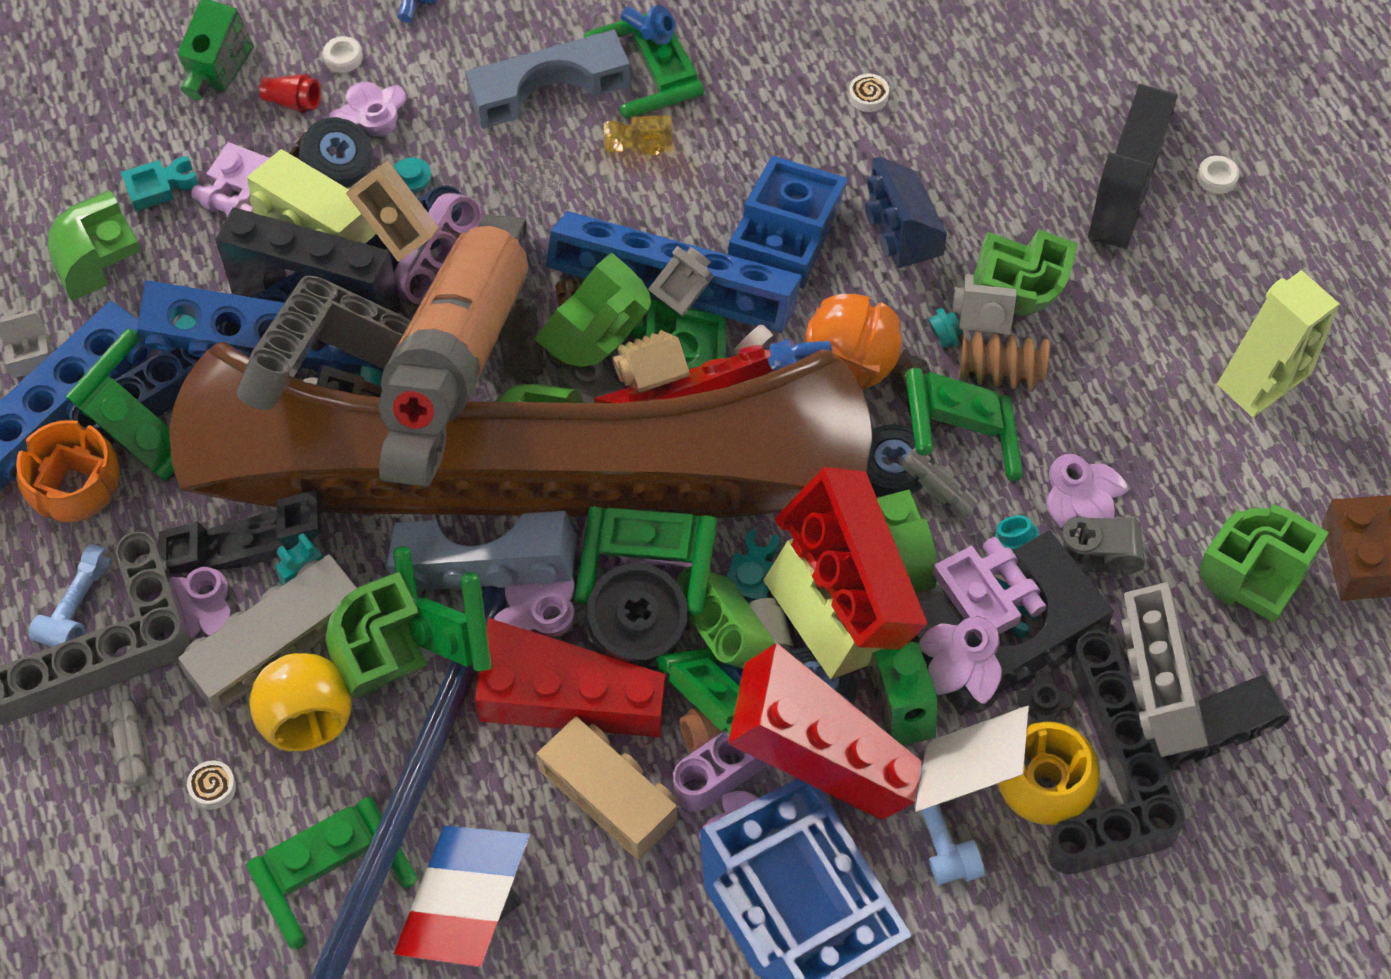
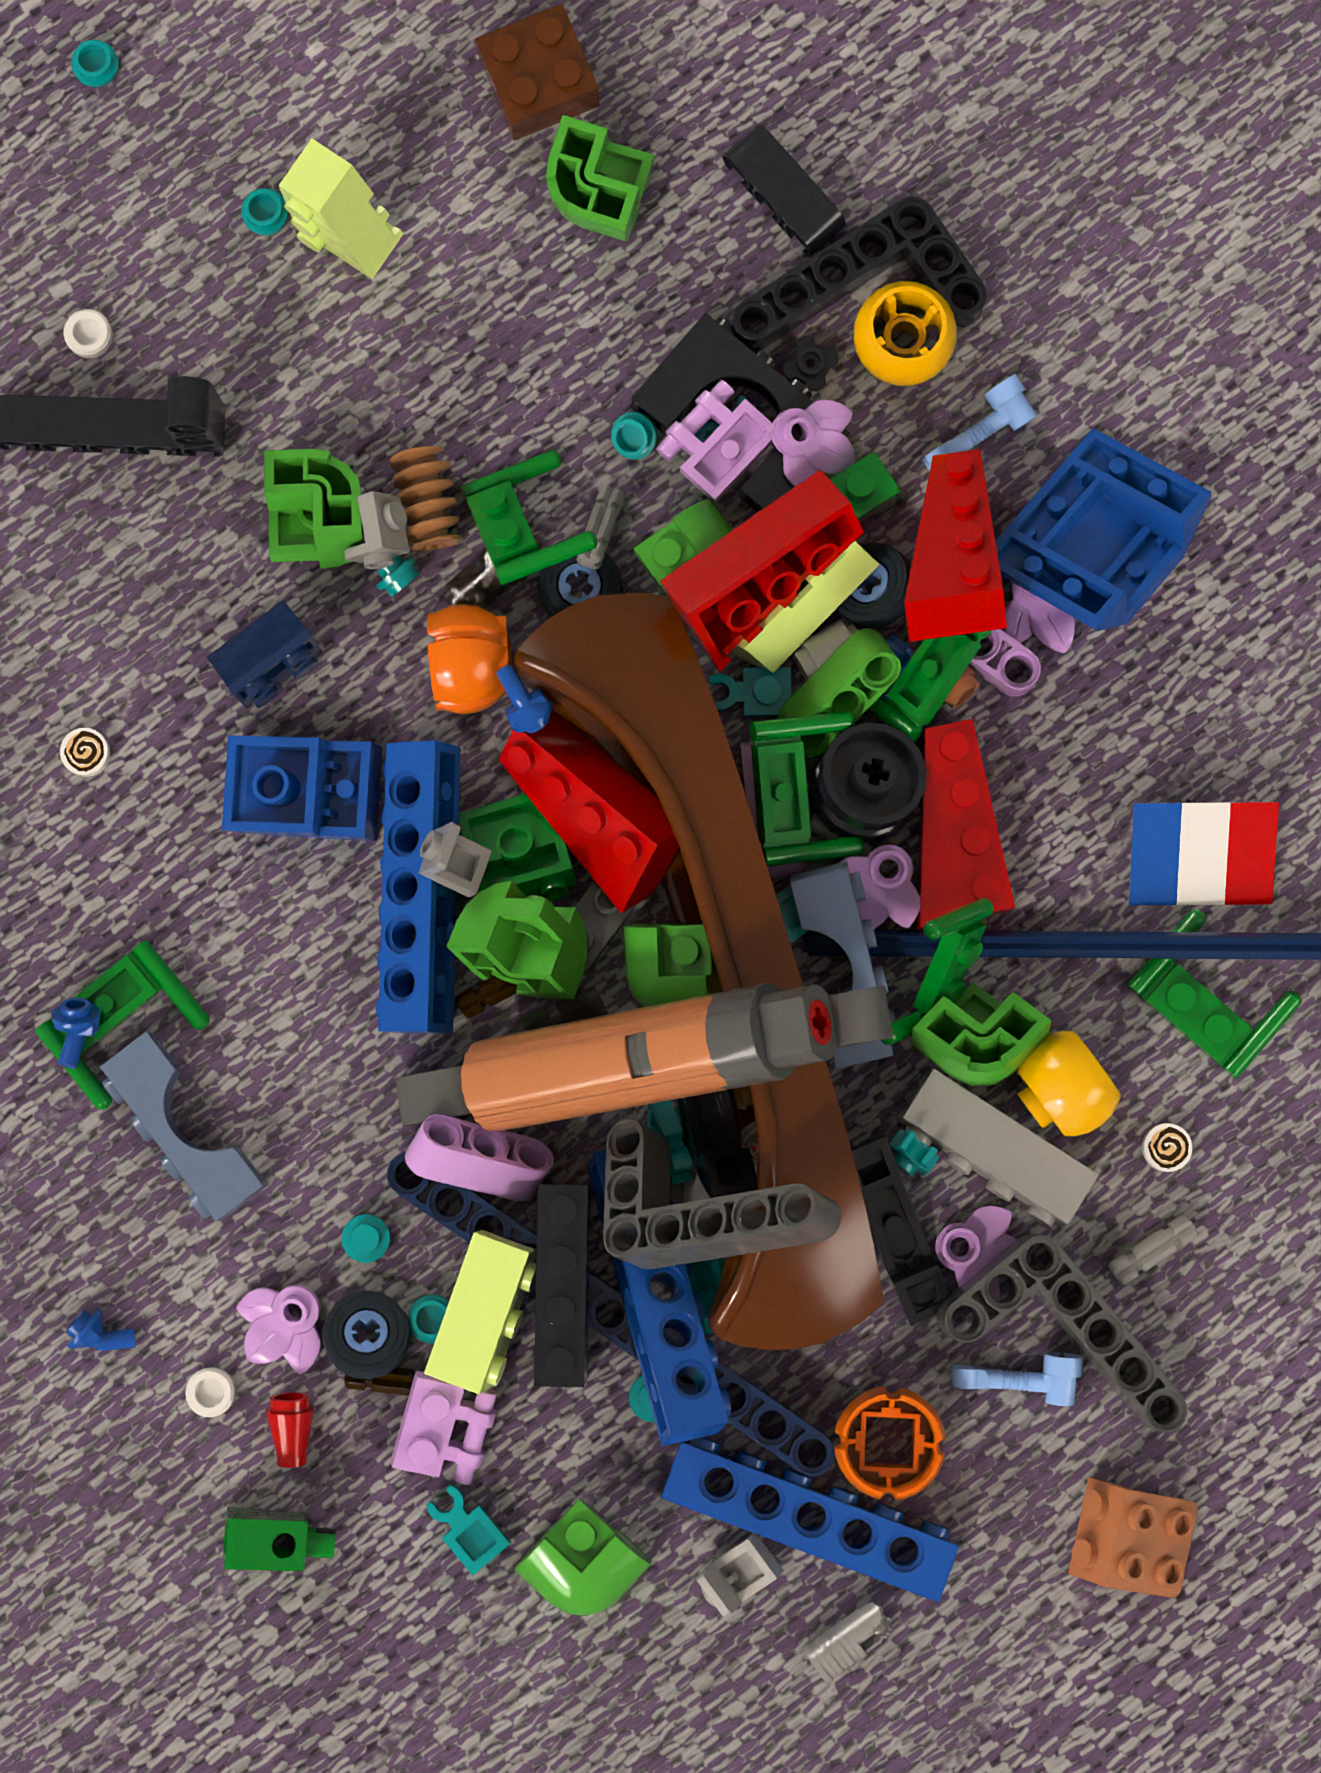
camera: 105 degrees left, 25 degrees up
green plate [65,329,175,483] -> none
tan brick [345,160,439,262] -> none
tan brick [536,716,678,860] -> none
clear yellow plate [604,115,673,155] -> none
tan brick [613,330,690,392] -> none
white tile [733,325,773,356] -> none
white sticker [915,705,1029,812] -> none
lavender plate [1046,454,1128,528] -> none
dark grey piece [1060,516,1145,574] -> none
light grey brick [1122,582,1208,757] -> none

